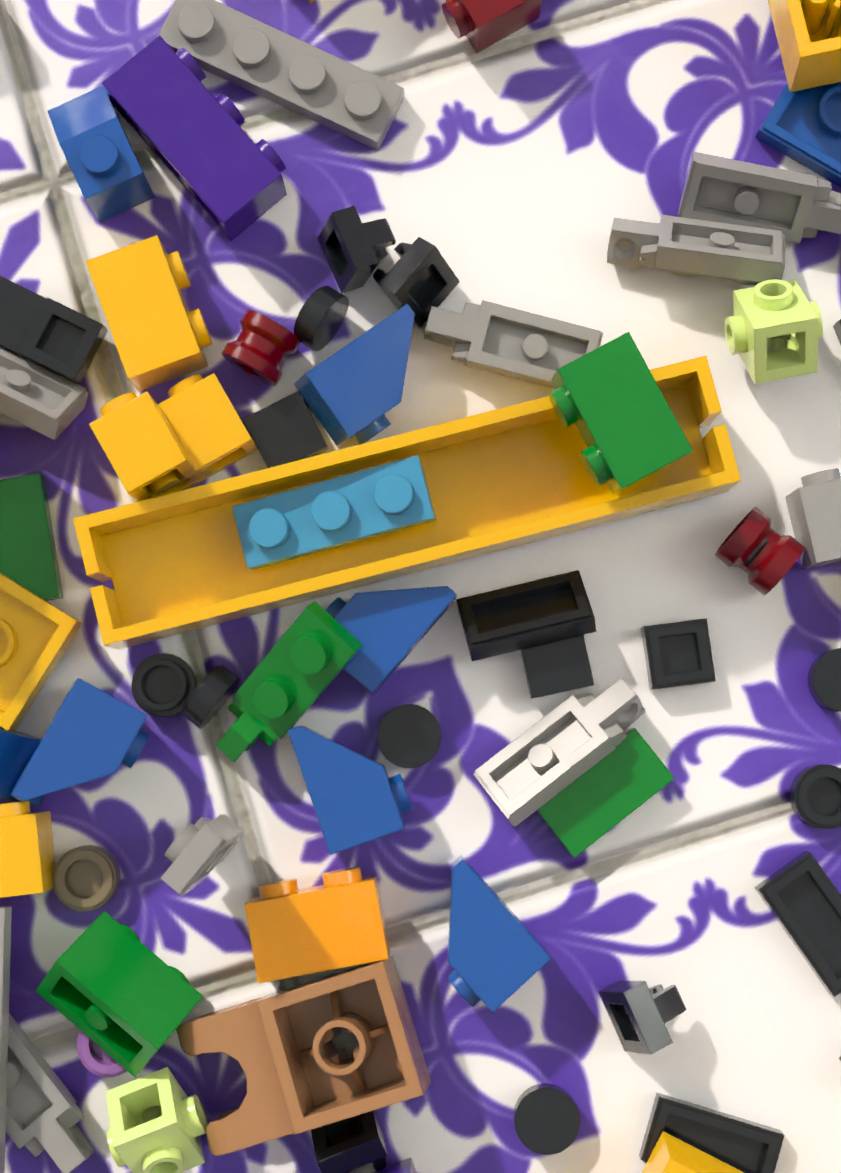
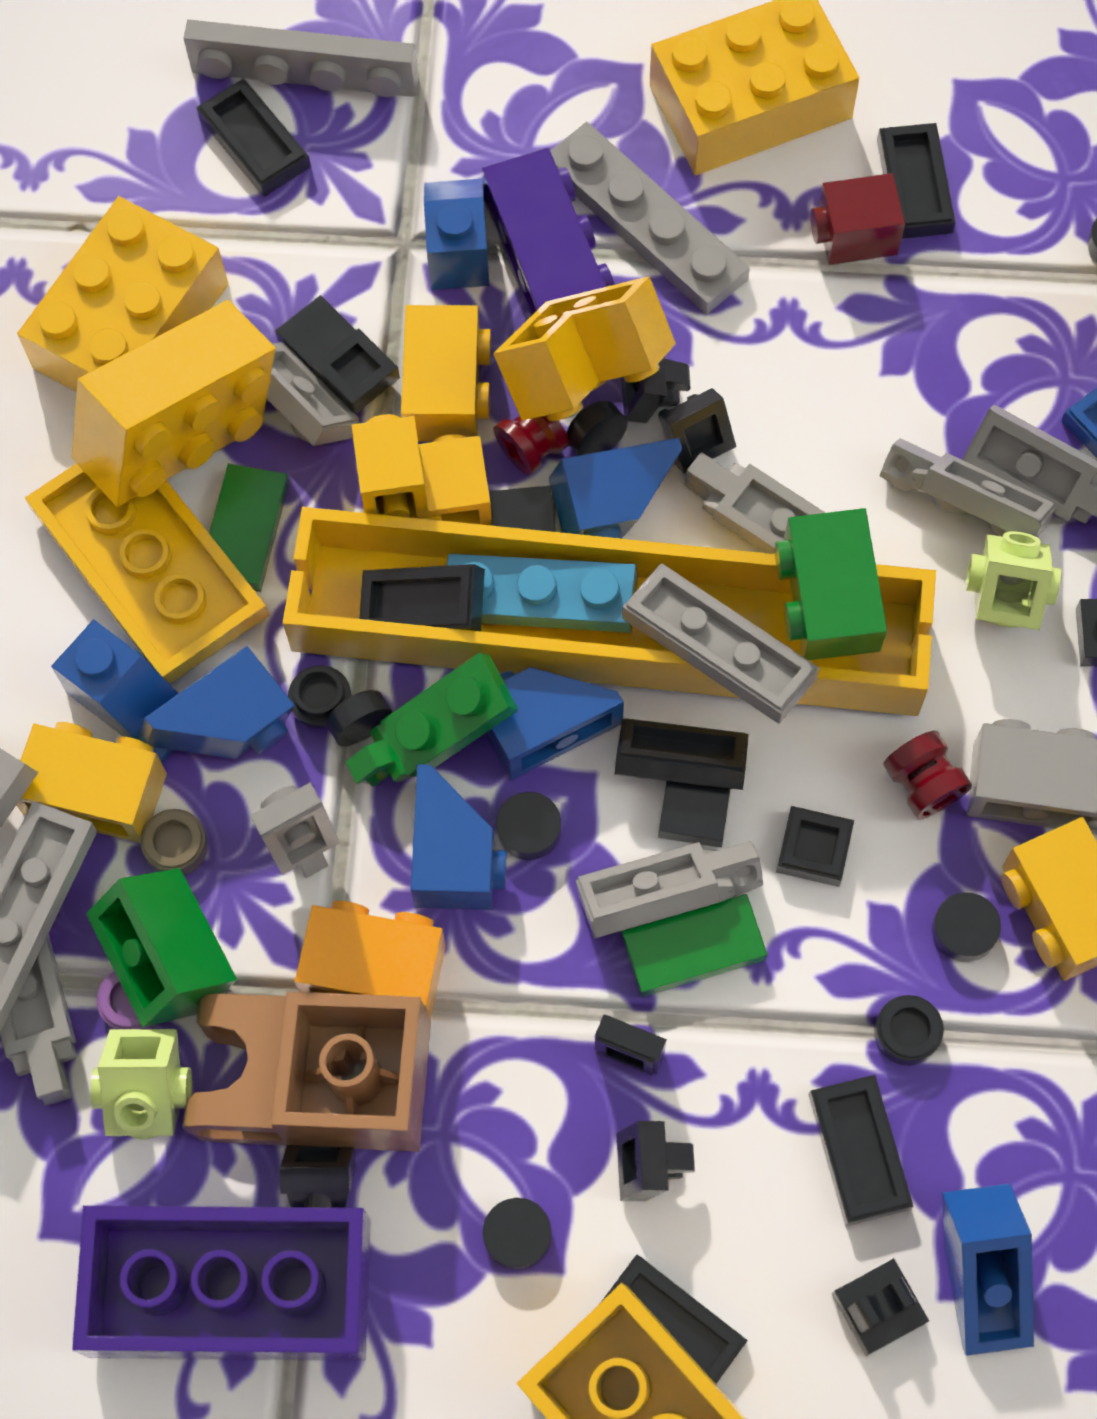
camera: 20 degrees right, 15 degrees down
blue slope [447,855,551,1013] -> none
none -> black tile [359,564,485,631]
none -> yellow brick [493,276,676,421]
none -> black tile [595,1014,667,1076]
none -> light grey tile [622,563,819,724]

